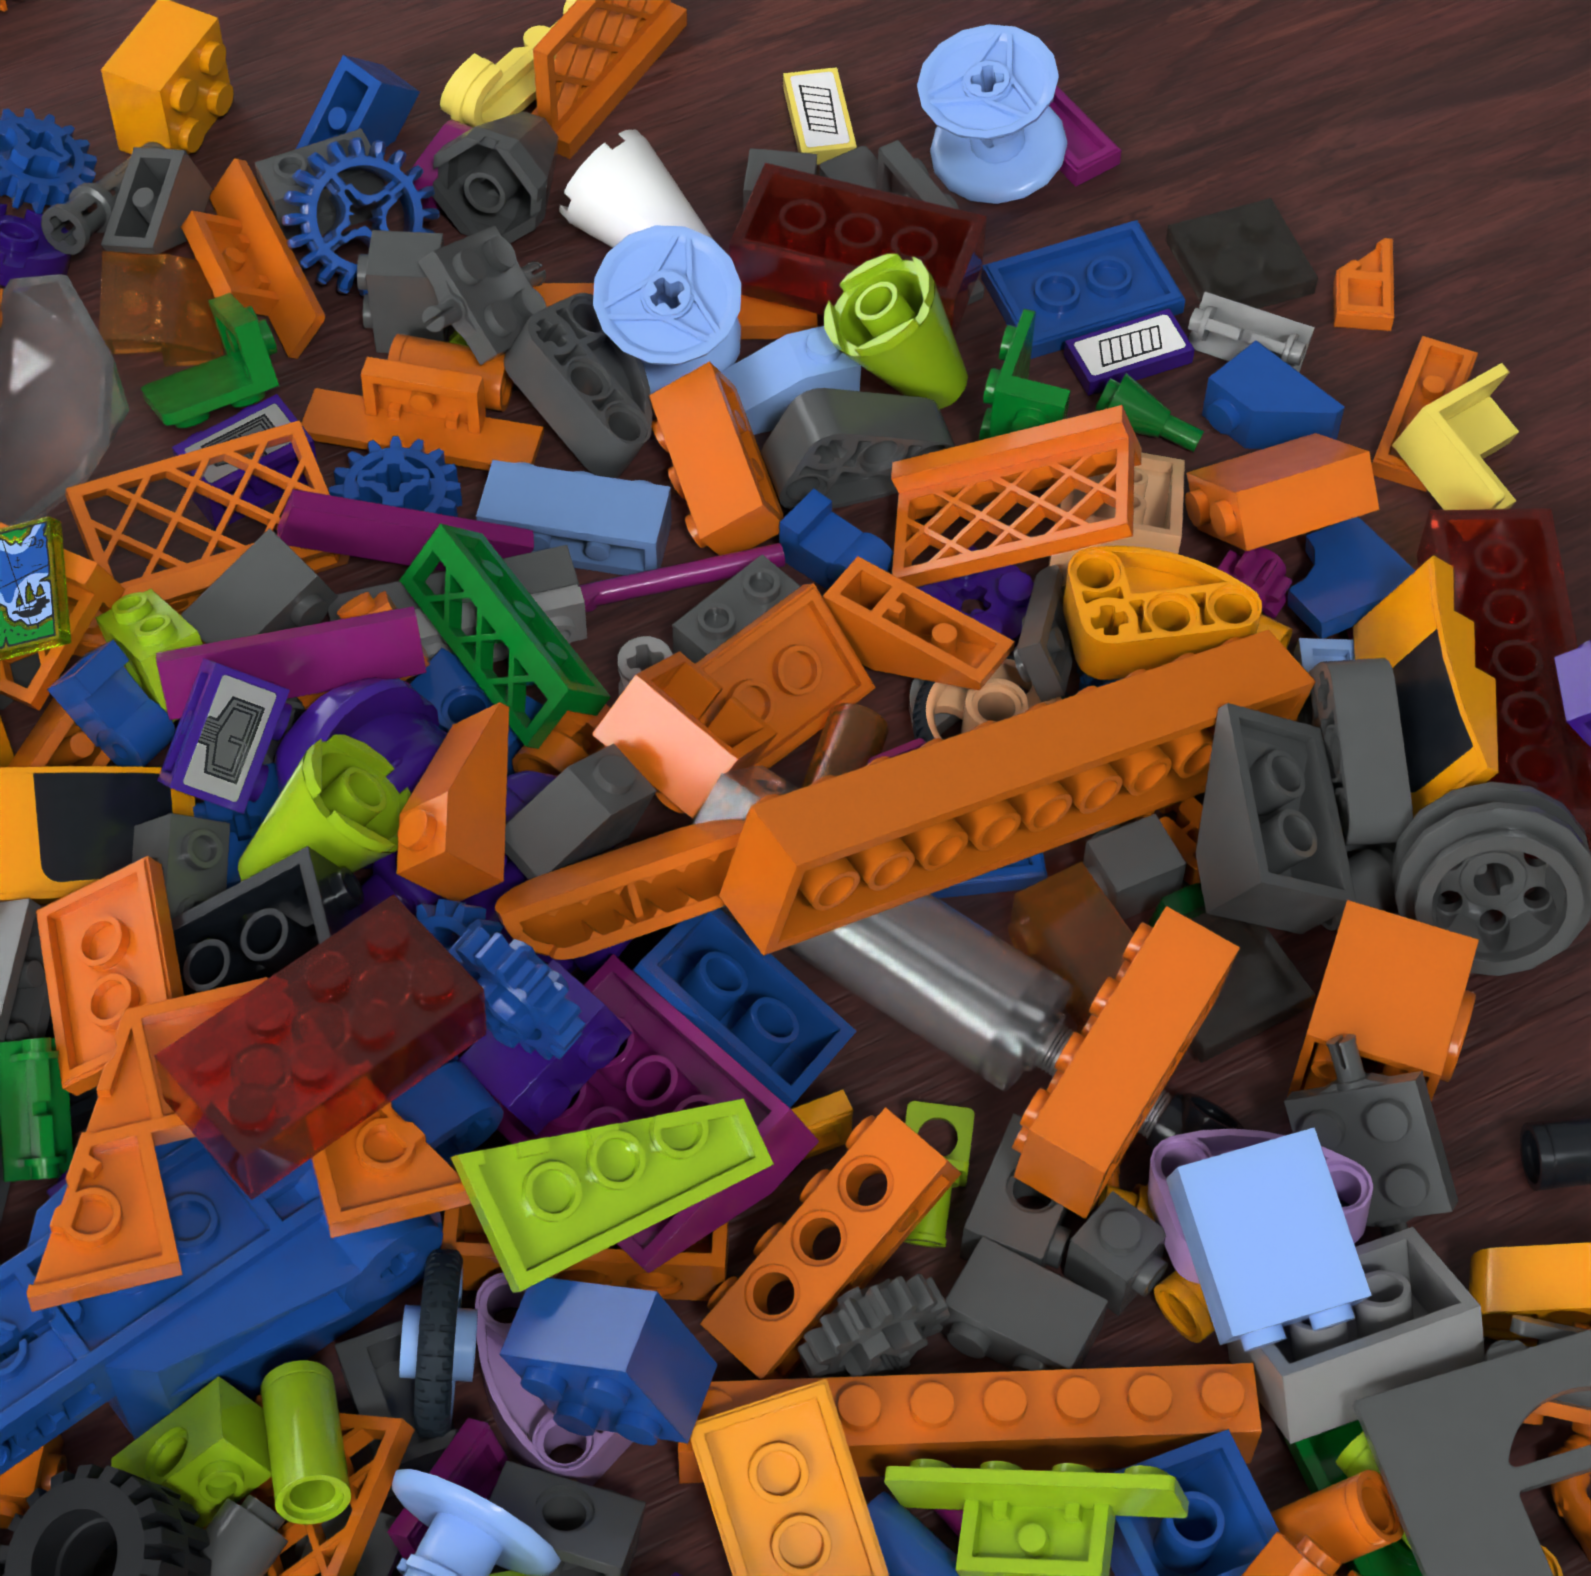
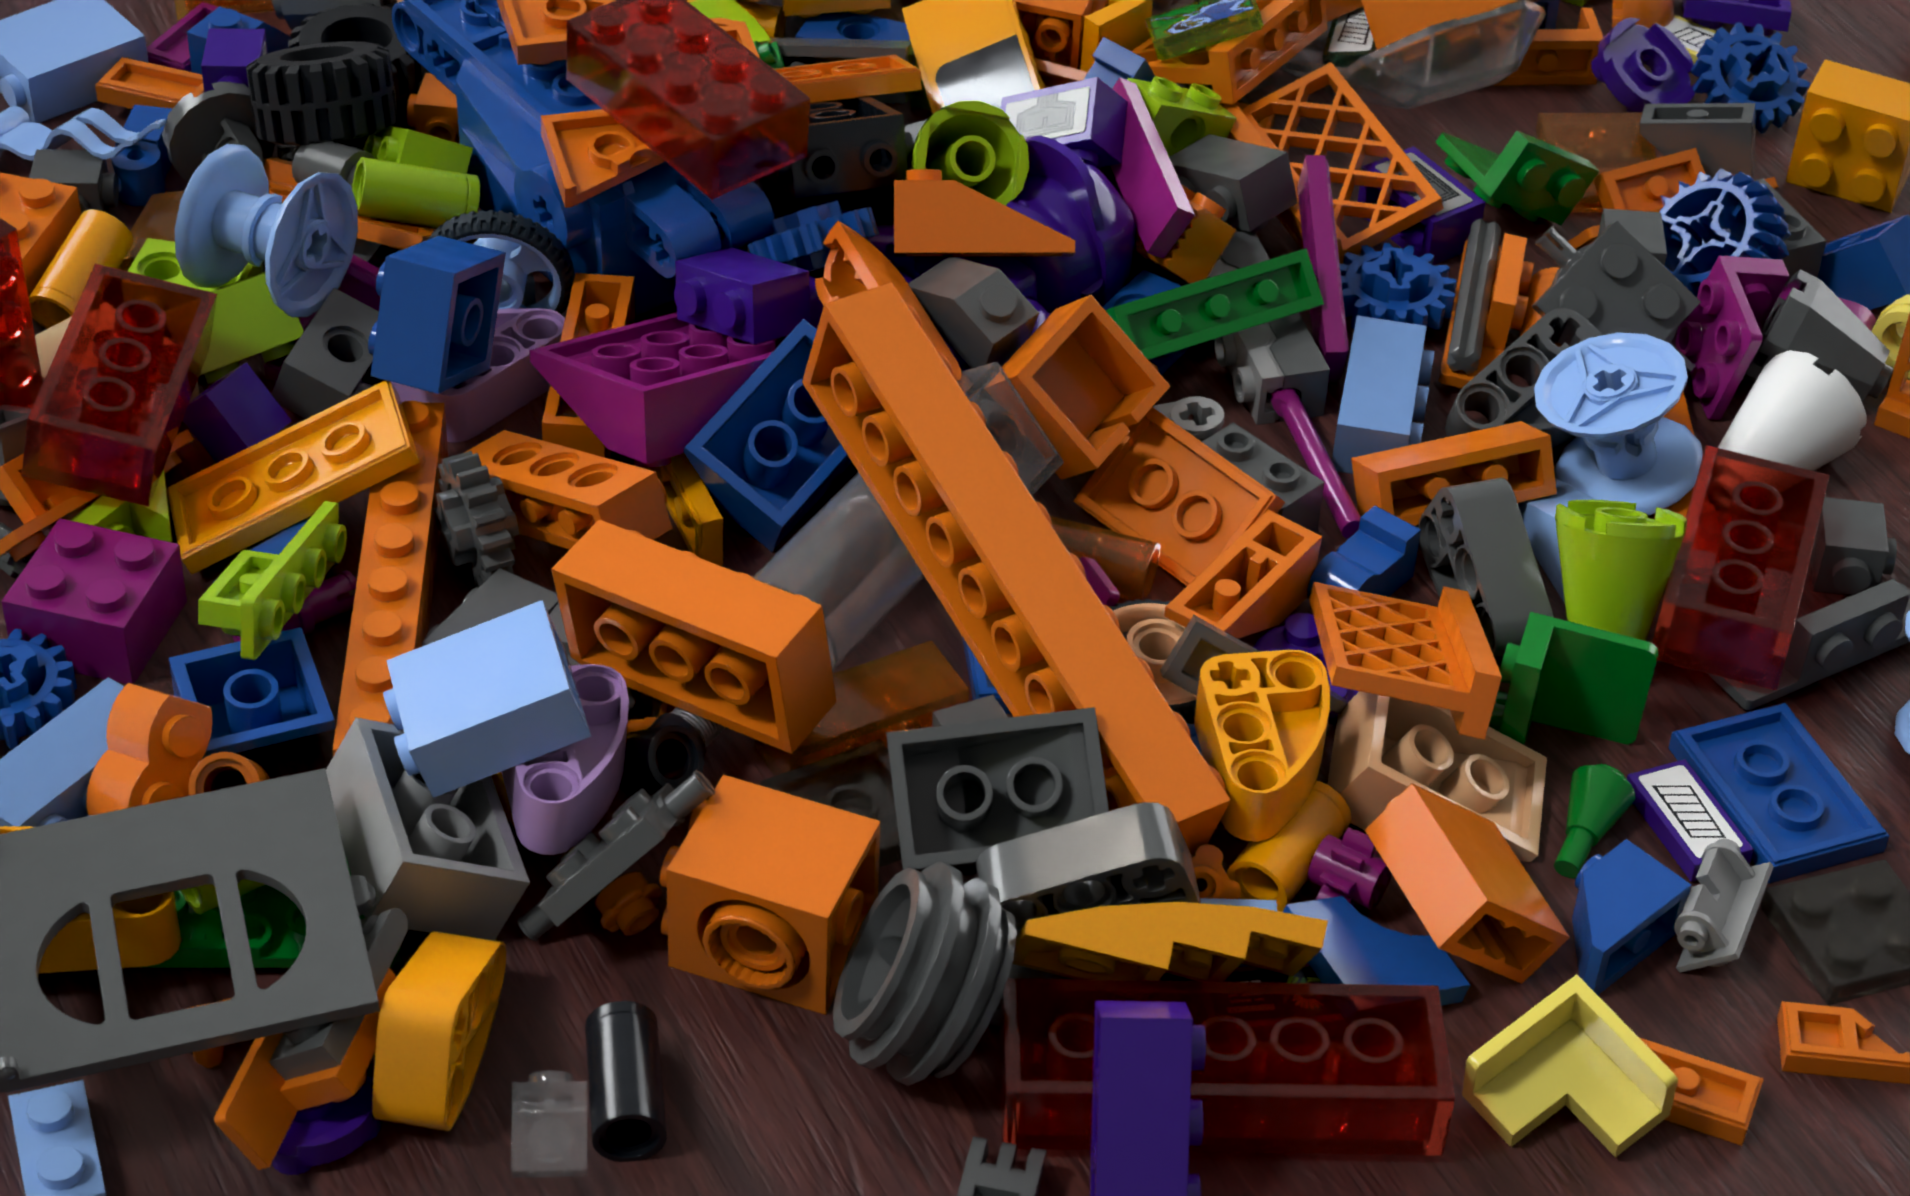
camera: 90 degrees right, 15 degrees down
dark grey pin [41,142,165,255] -> none
blue gear [443,927,586,1060] -> none
lime wing [450,1098,774,1293] -> none
none -> dark grey axle [1447,218,1501,374]
none -> magenta bracket [1676,255,1789,420]

